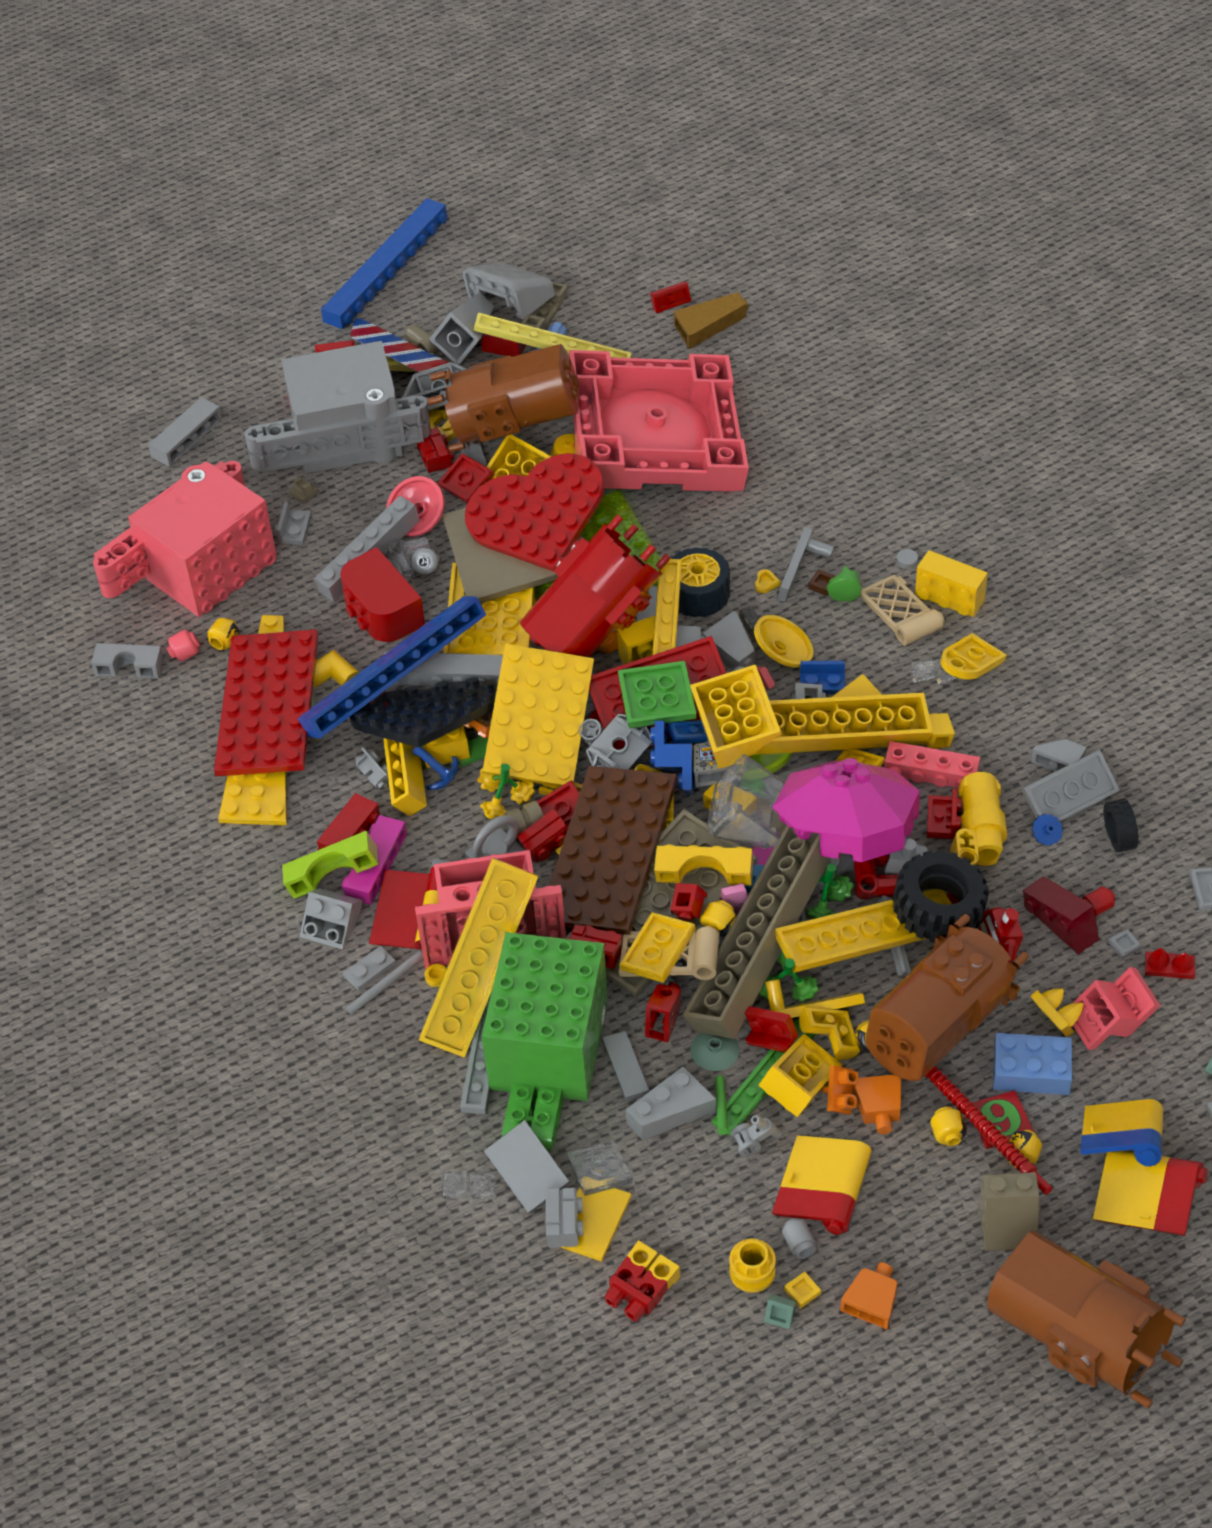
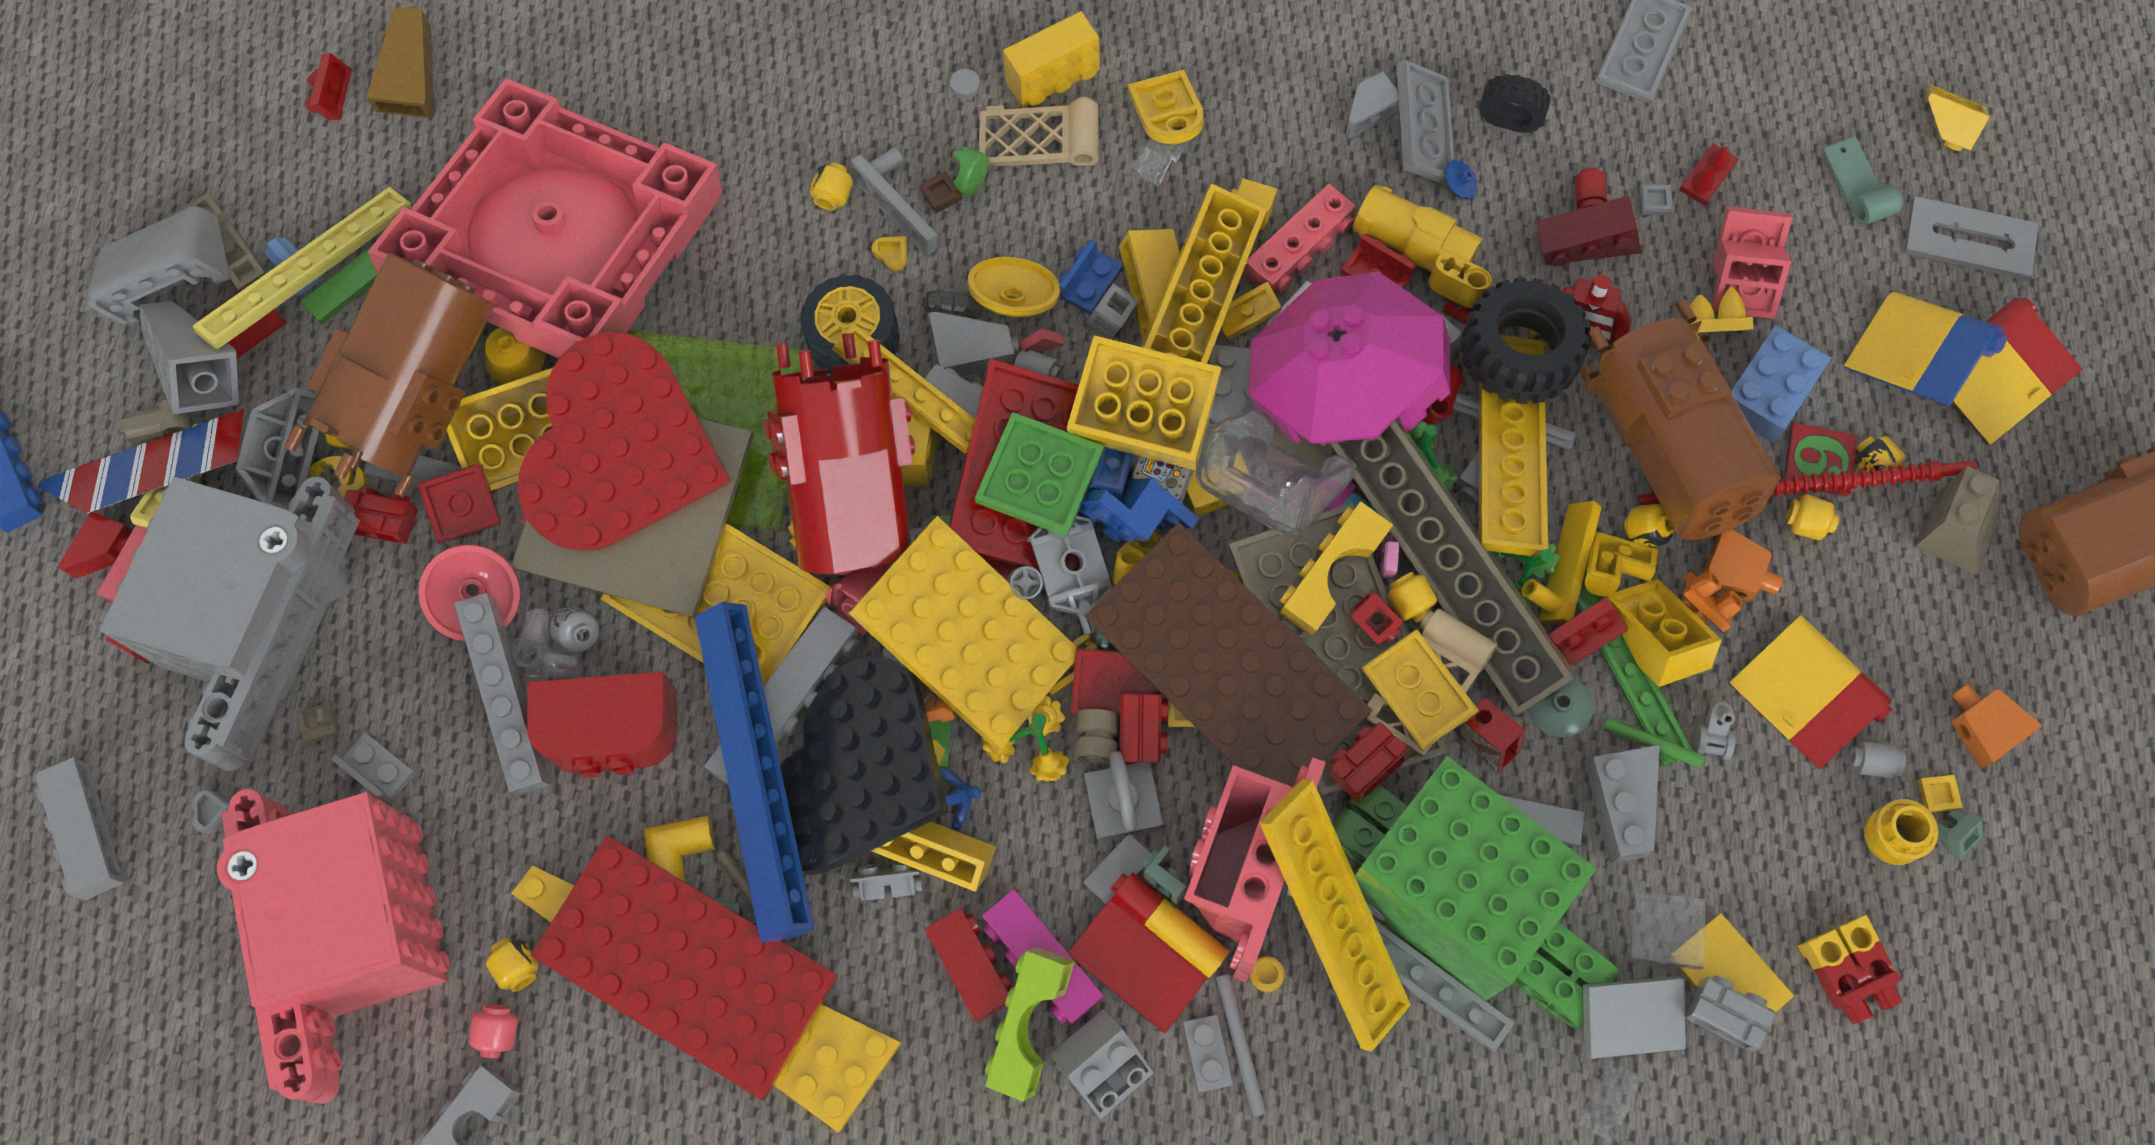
camera: 60 degrees left, 20 degrees up
none -> yellow head [809,163,853,211]

